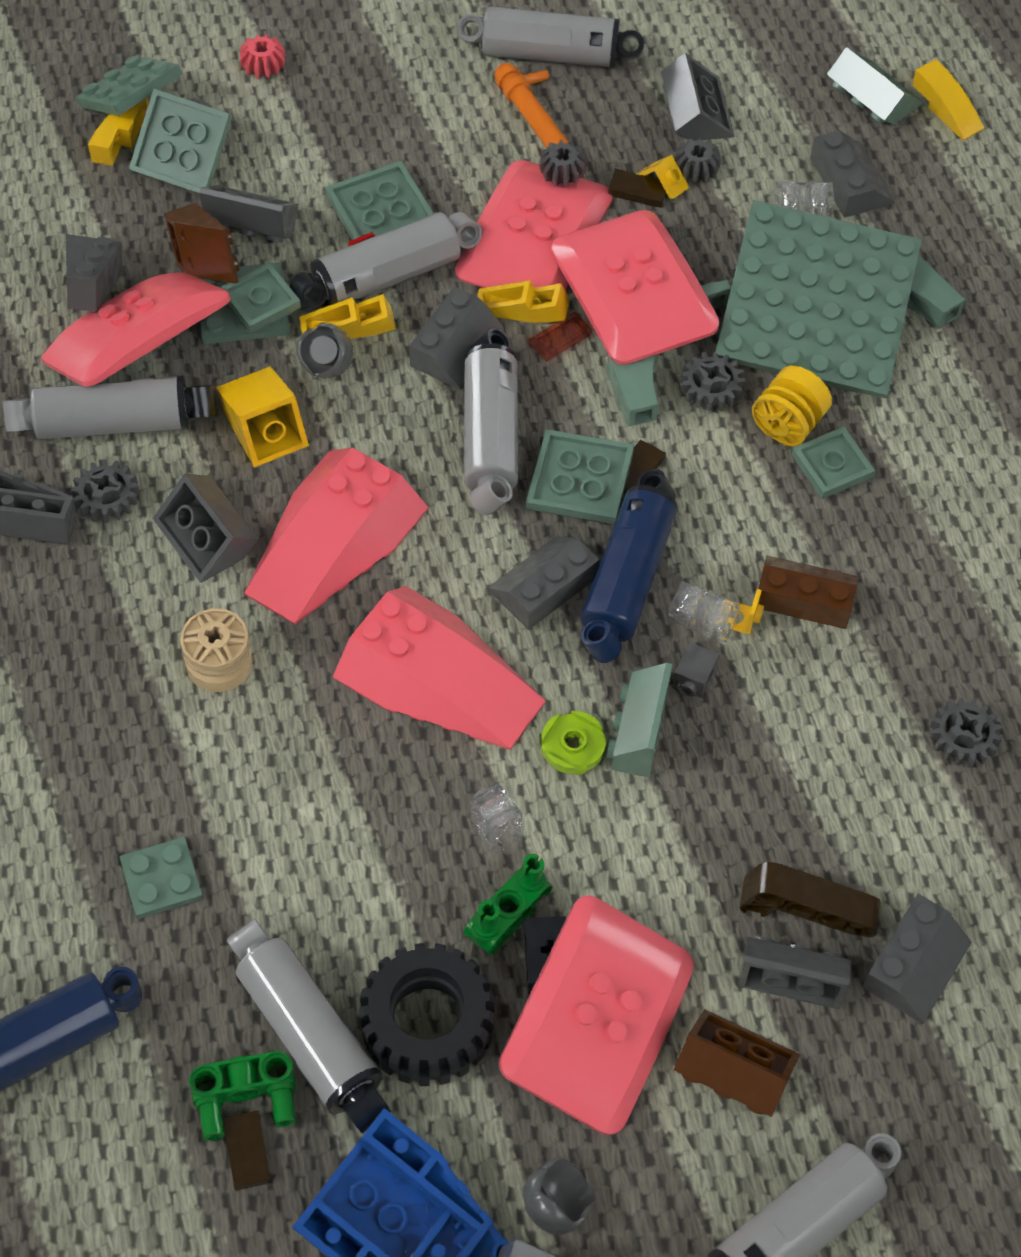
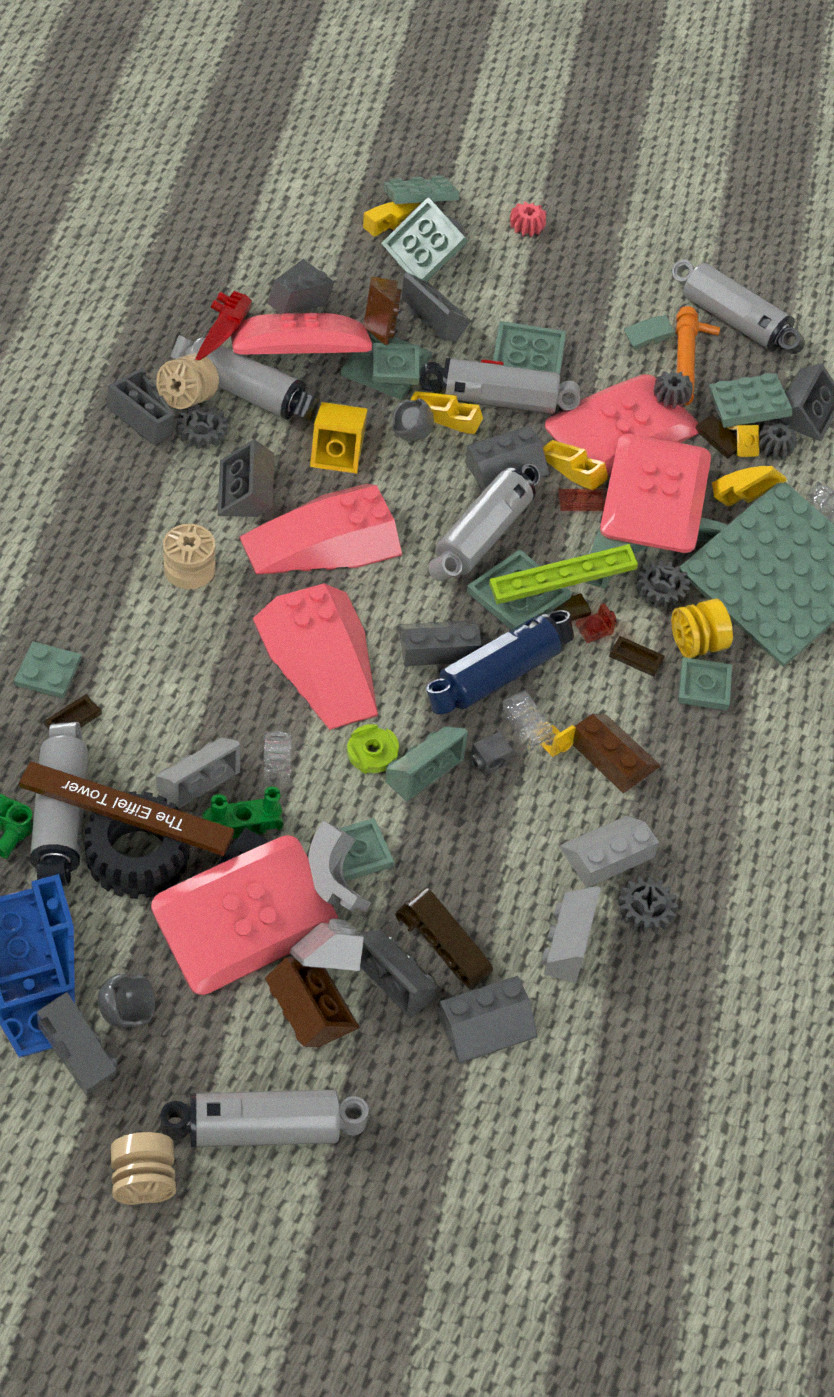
camera: 30 degrees right, 5 degrees down
none -> reddish brown tile [19,761,234,856]
none -> dark brown tile [44,694,102,729]
none -> tan wheel [156,353,219,409]
none -> light grey slope [156,738,240,808]
none -> red piece [195,291,252,361]
none -> light grey slope [290,919,364,971]
none -> light grey arch [308,820,371,912]
none -> sand green plate [340,818,394,881]
none -> lime plate [489,544,638,604]
none -> light grey slope [541,886,601,983]
none -> light grey slope [559,816,659,888]
none -> clear red bracket [576,603,617,643]
none -> dark brown tile [609,636,665,677]
none -> sand green slope [624,315,676,350]
none -> sand green plate [709,373,792,428]
none -> yellow slope [712,466,787,506]

